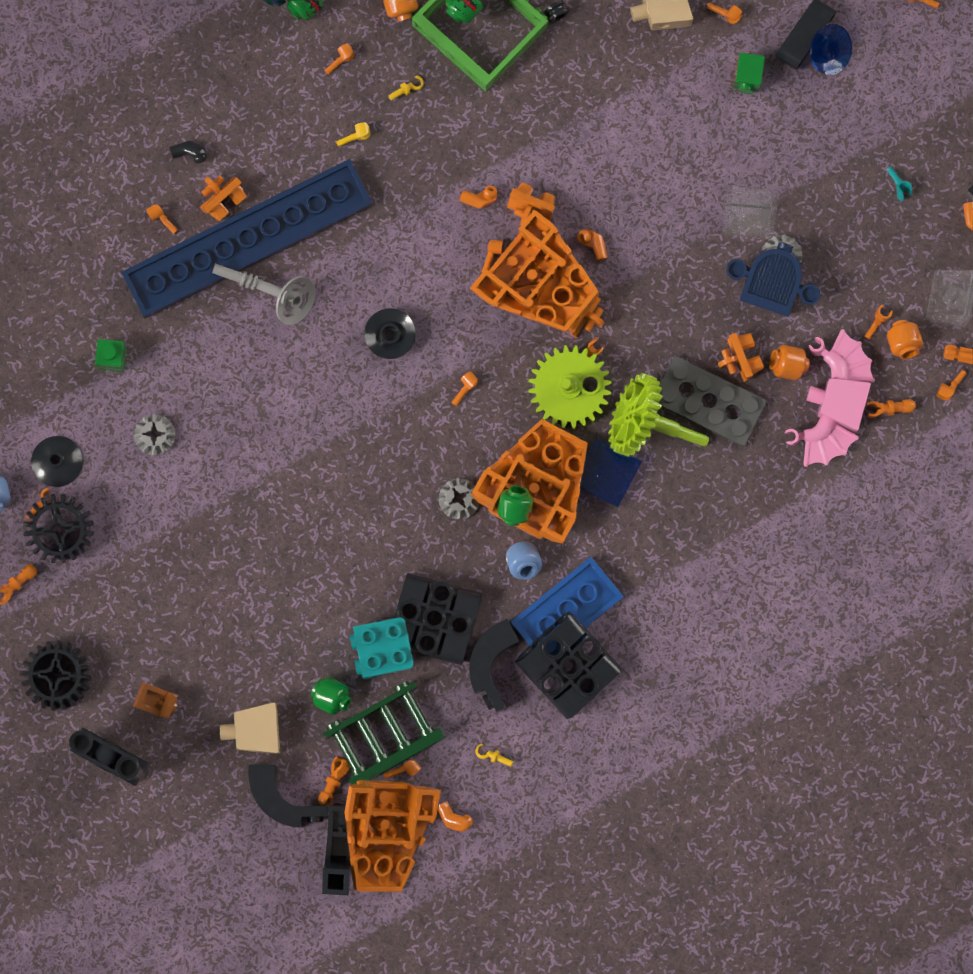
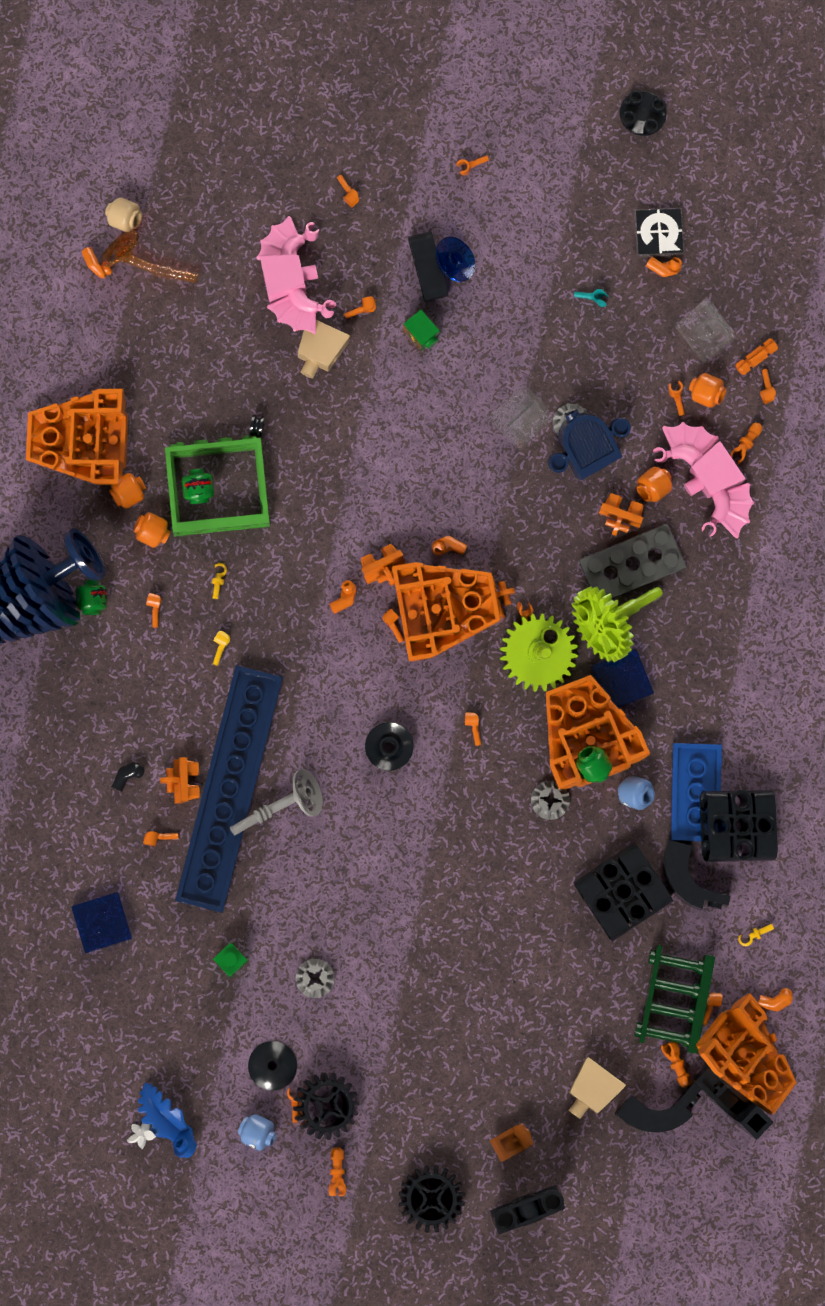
camera: 55 degrees left, 0 degrees up
green head [311,677,351,715] -> none
teal bracket [350,617,413,680] -> none
none -> clear blue plate [71,892,133,954]

